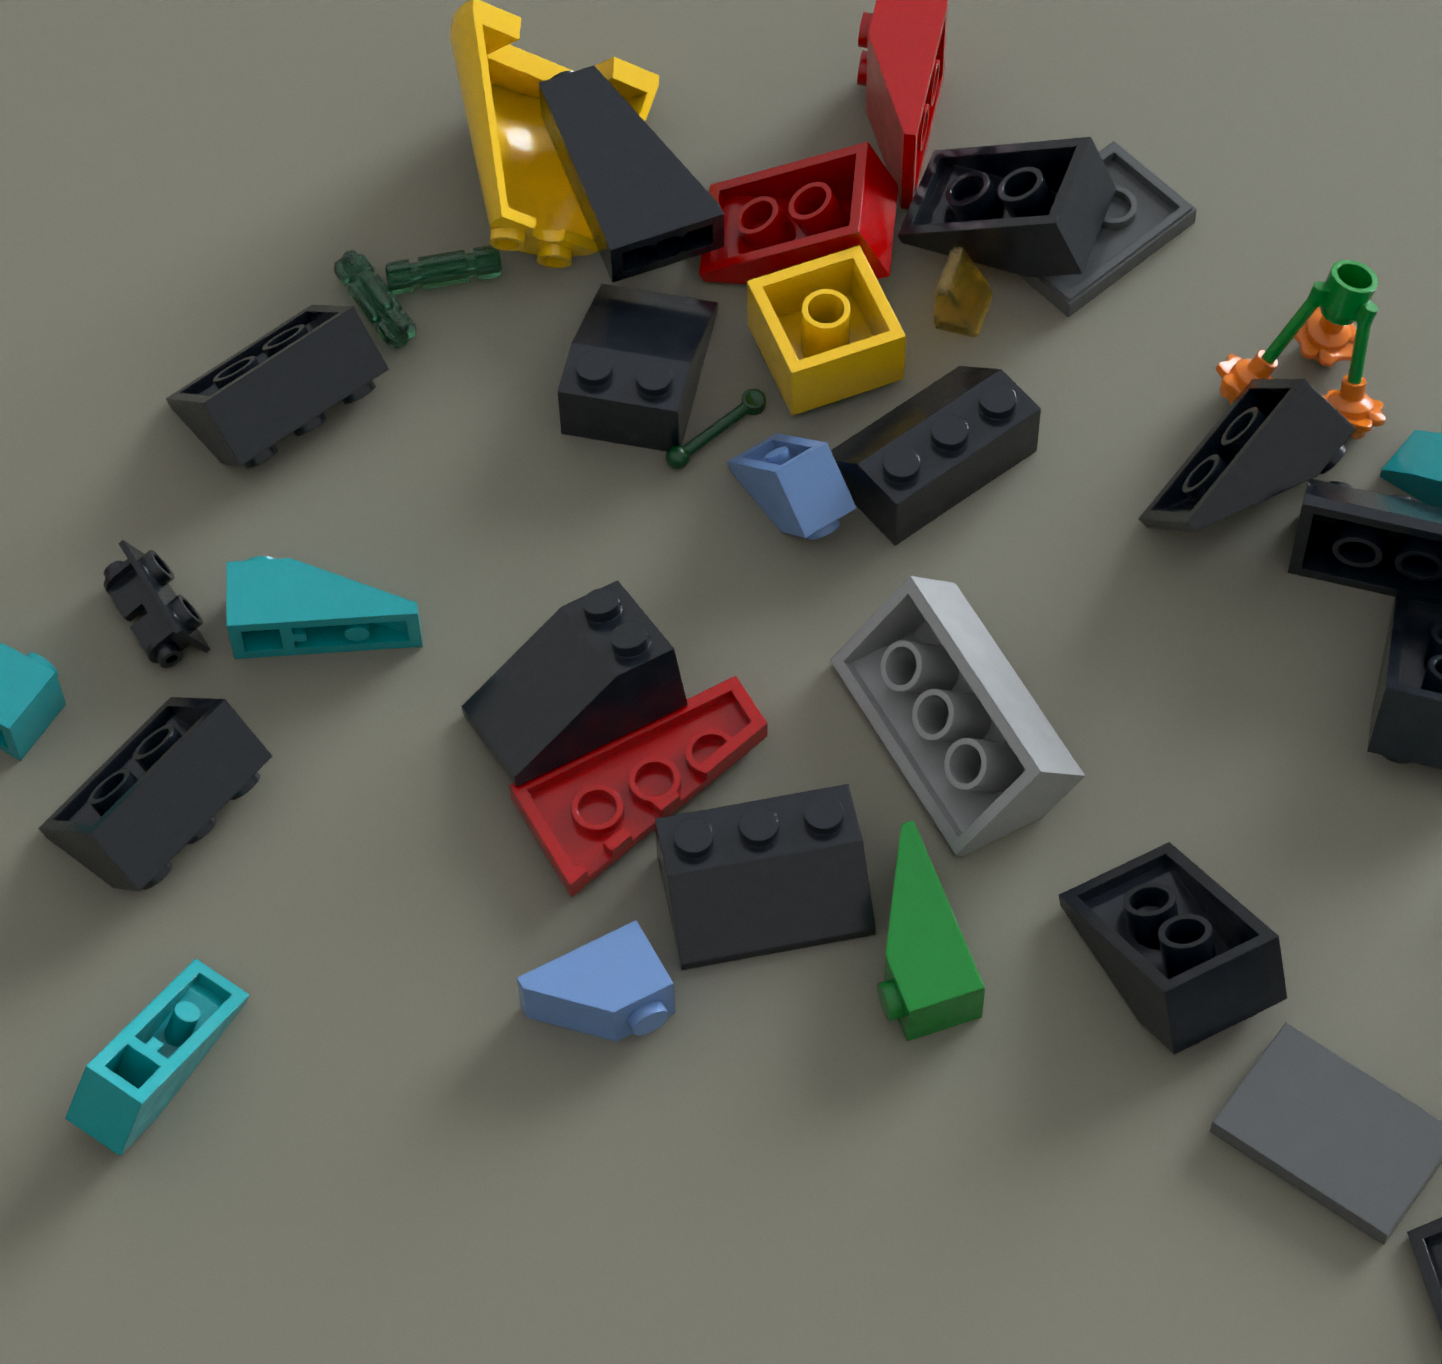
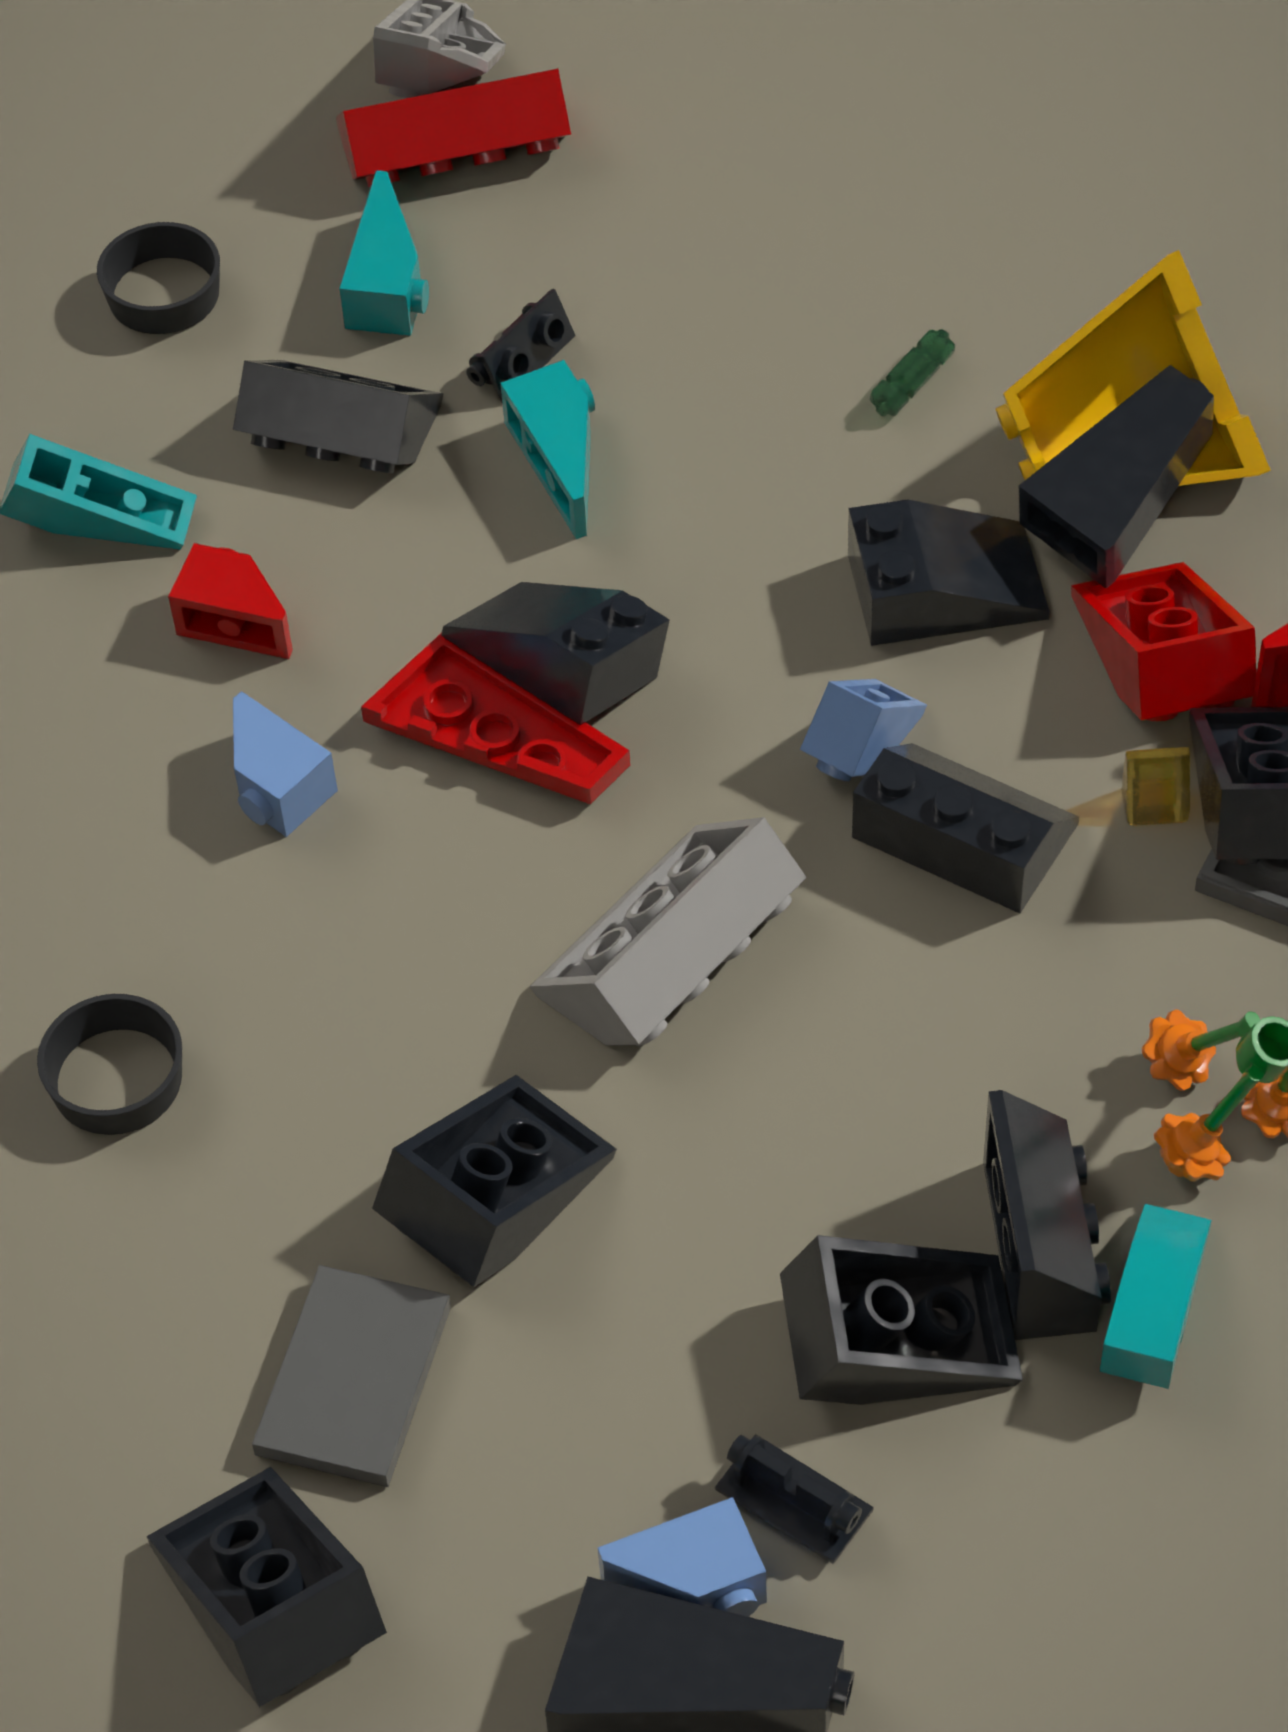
camera: 70 degrees right, 5 degrees down
black slope [166,305,389,469] -> none
clear green axle [385,245,502,295] -> none
black slope [655,784,876,970] -> none
dark green hinge [665,389,766,469] -> none
yellow brick [747,245,906,416] -> none
green slope [877,820,985,1041] -> none
black slope [1138,379,1356,531] -> none
none -> black tyre [37,994,182,1135]
none -> red slope [168,543,293,659]

